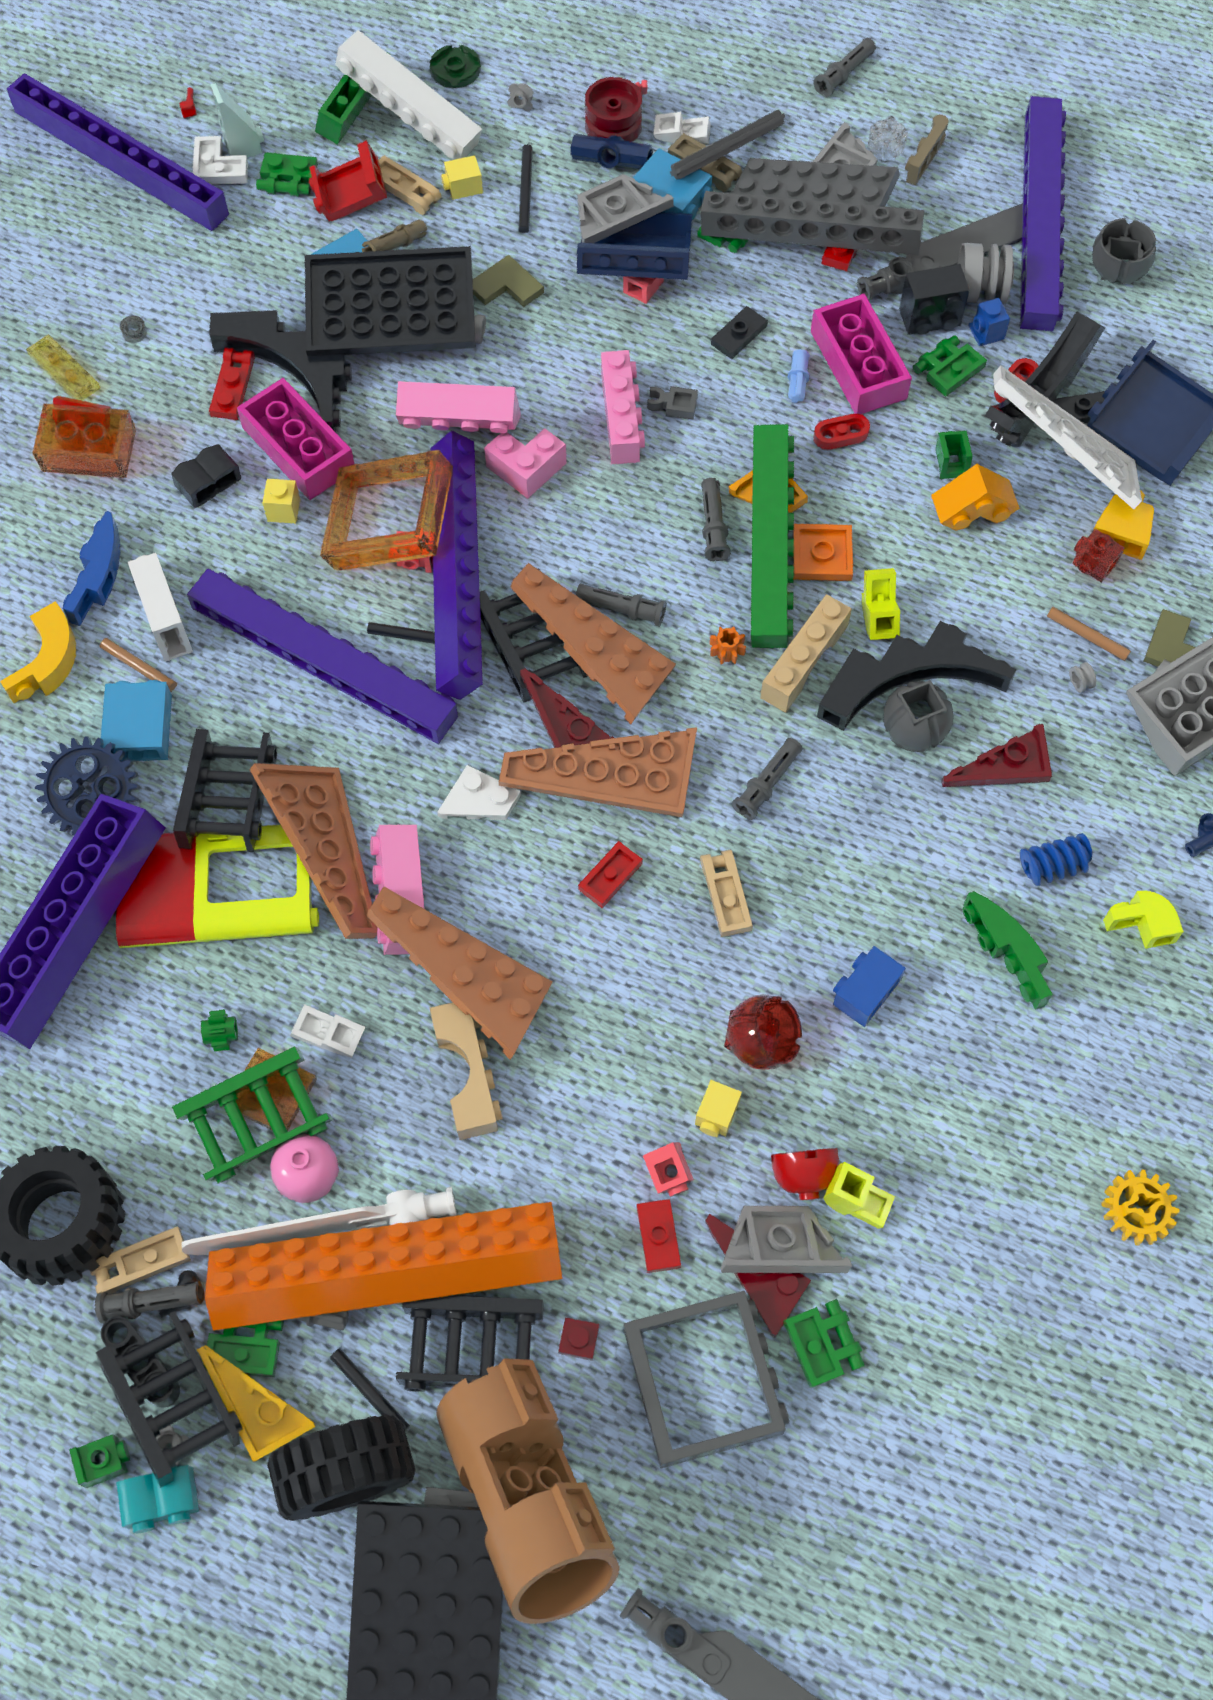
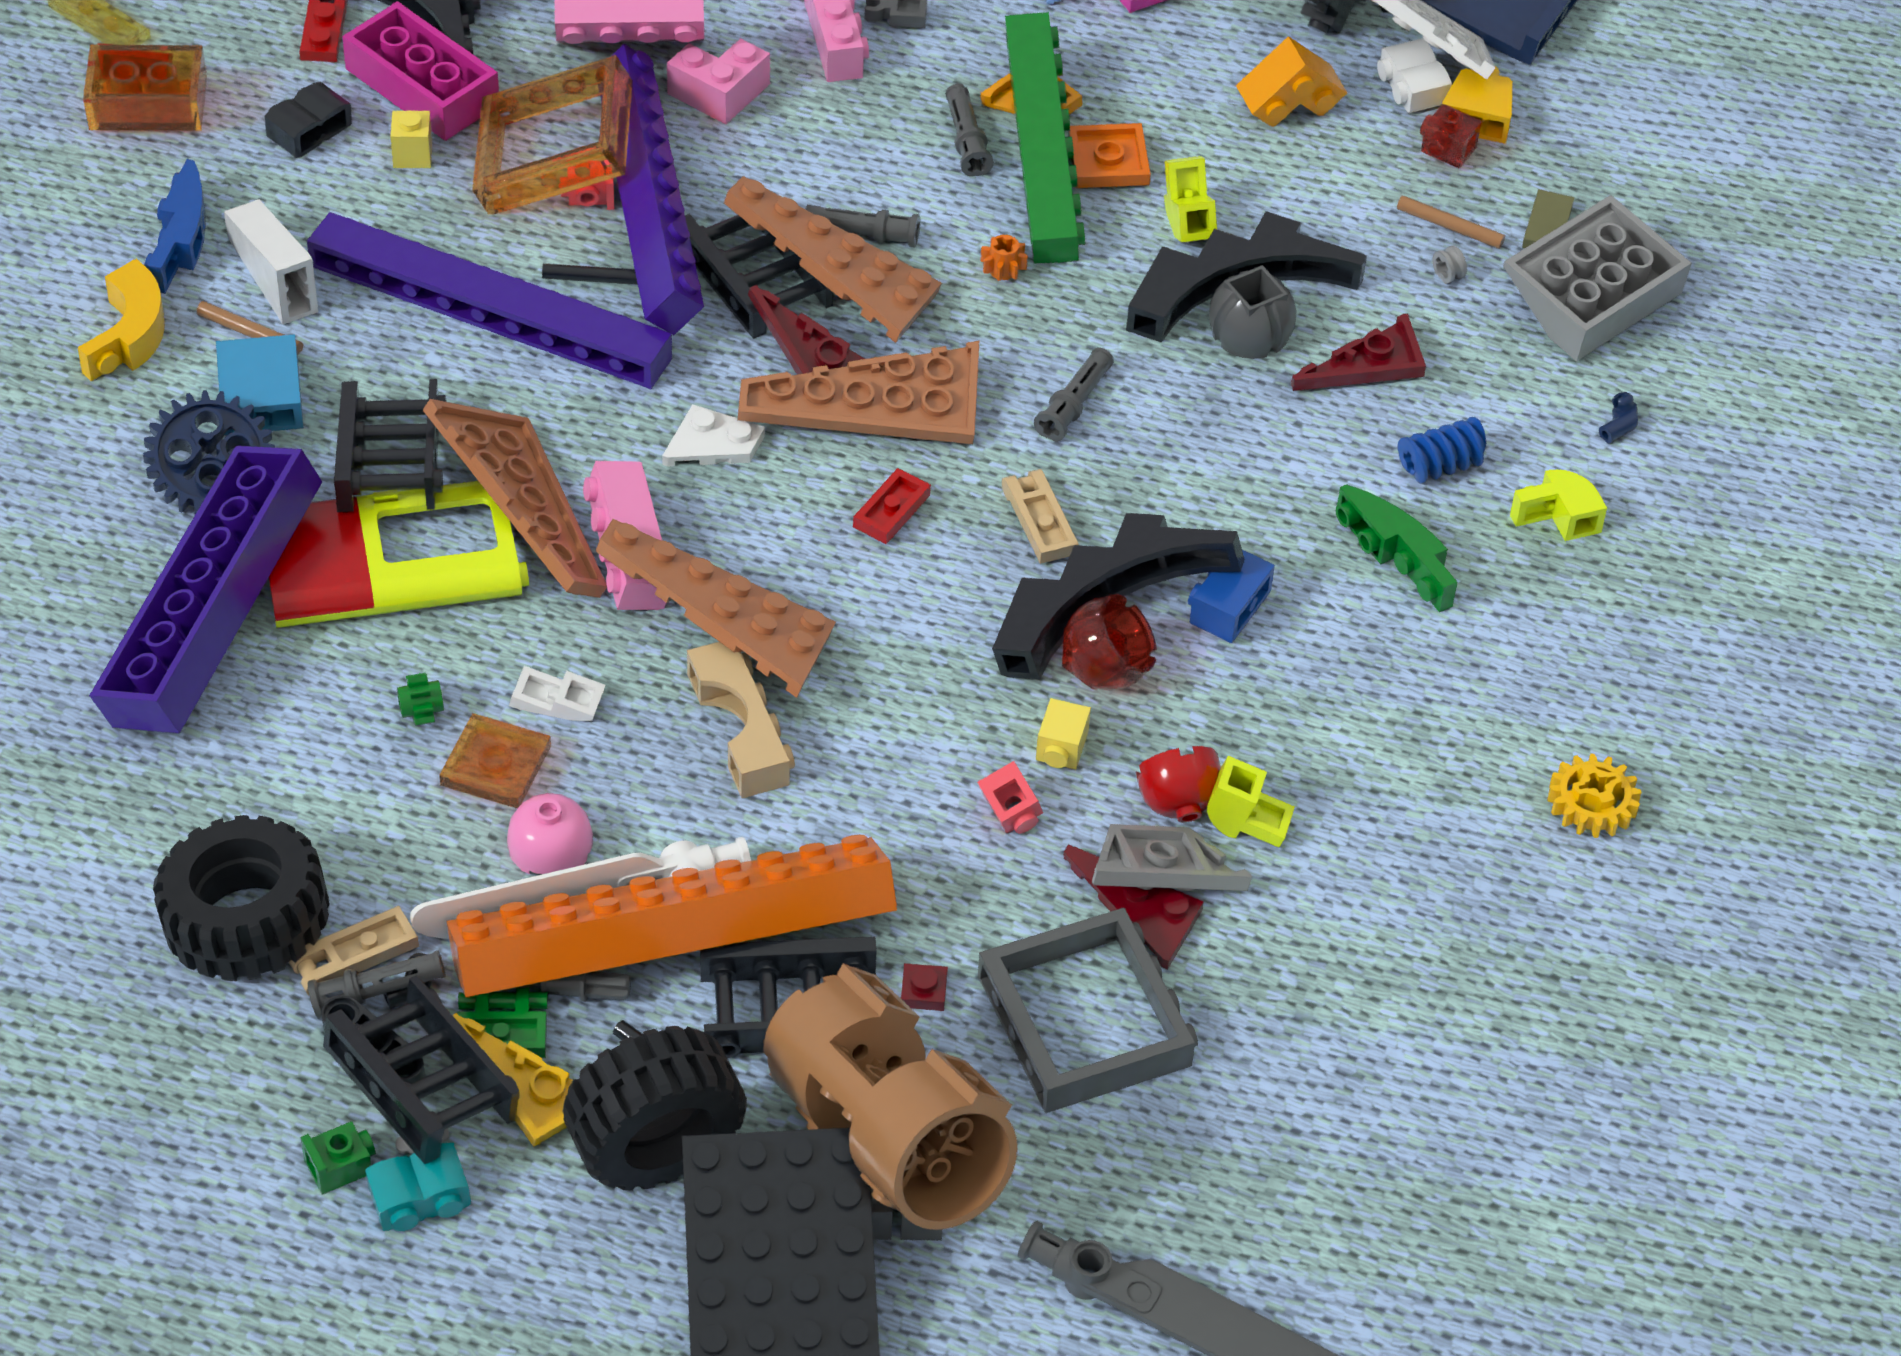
camera: 10 degrees left, 15 degrees down
green fence [172,1046,333,1184] -> none
red plate [636,1199,681,1273] -> none
tan arch [760,594,852,713] -> none
green plate [783,1299,865,1388] -> none
red plate [813,413,870,450] -> none
green window [935,430,973,479] -> none
none -> black arch [992,513,1245,680]
none -> white brick [1377,38,1452,113]

